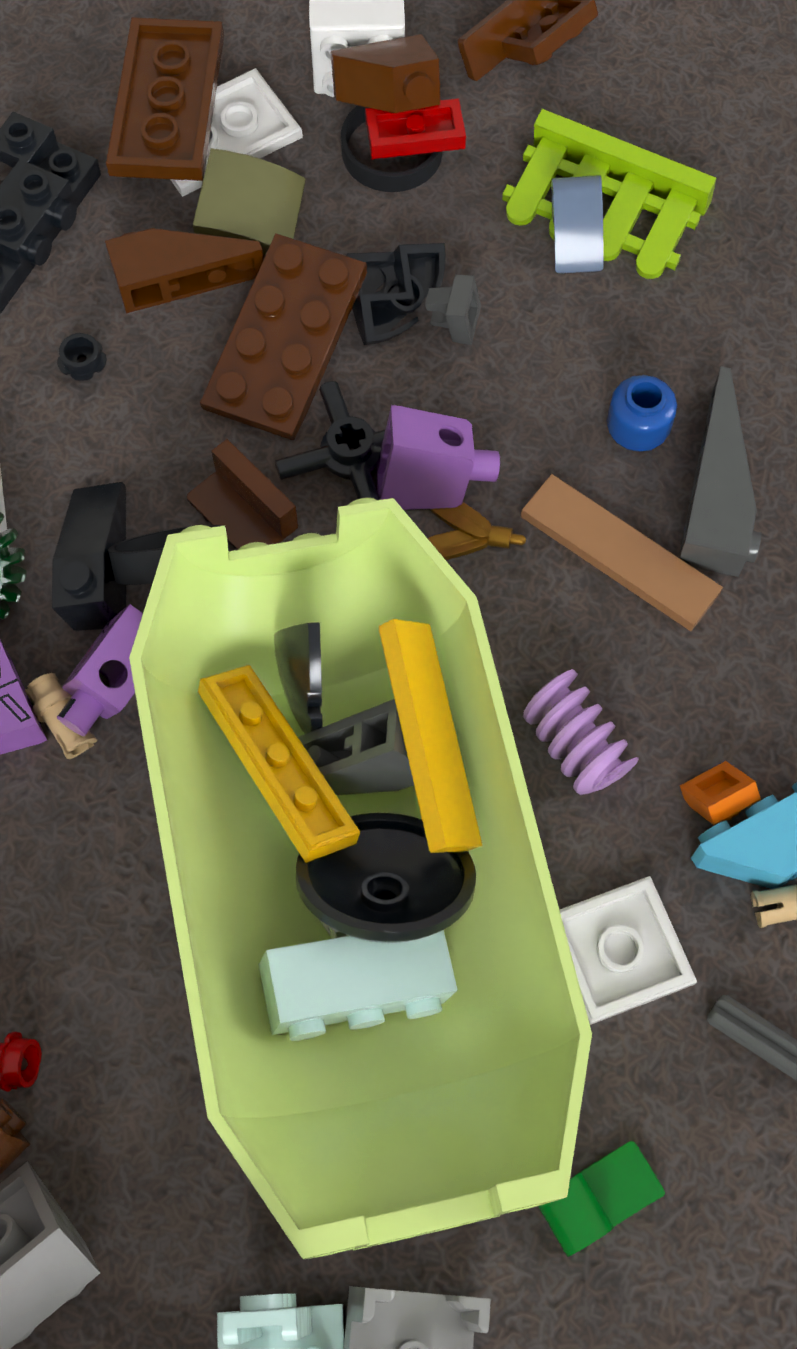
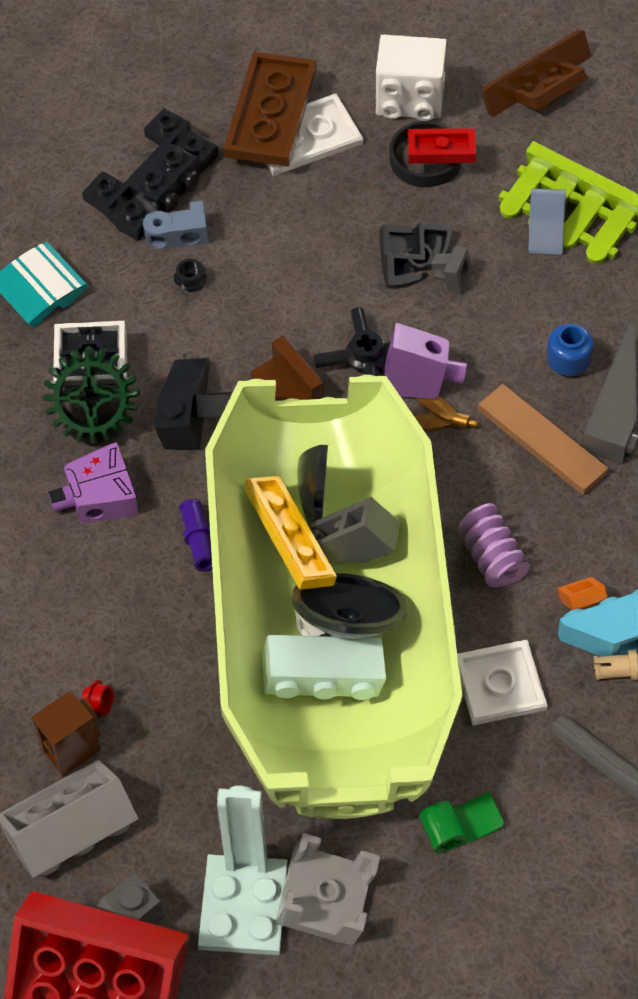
camera: 10 degrees right, 10 degrees down
tan pin [25,673,97,759] -> none
medium lavender torso [57,604,143,736] -> none
reddish brown slope [105,228,263,313] -> none
olive slope [193,148,306,255] -> none
reddish brown plate [200,233,367,441] -> none
reddish brown slope [330,34,440,113] -> none
yellow tile [379,619,483,853] -> none
none -> sand blue leg [143,201,209,249]
none -> dark purple pin [179,499,212,571]

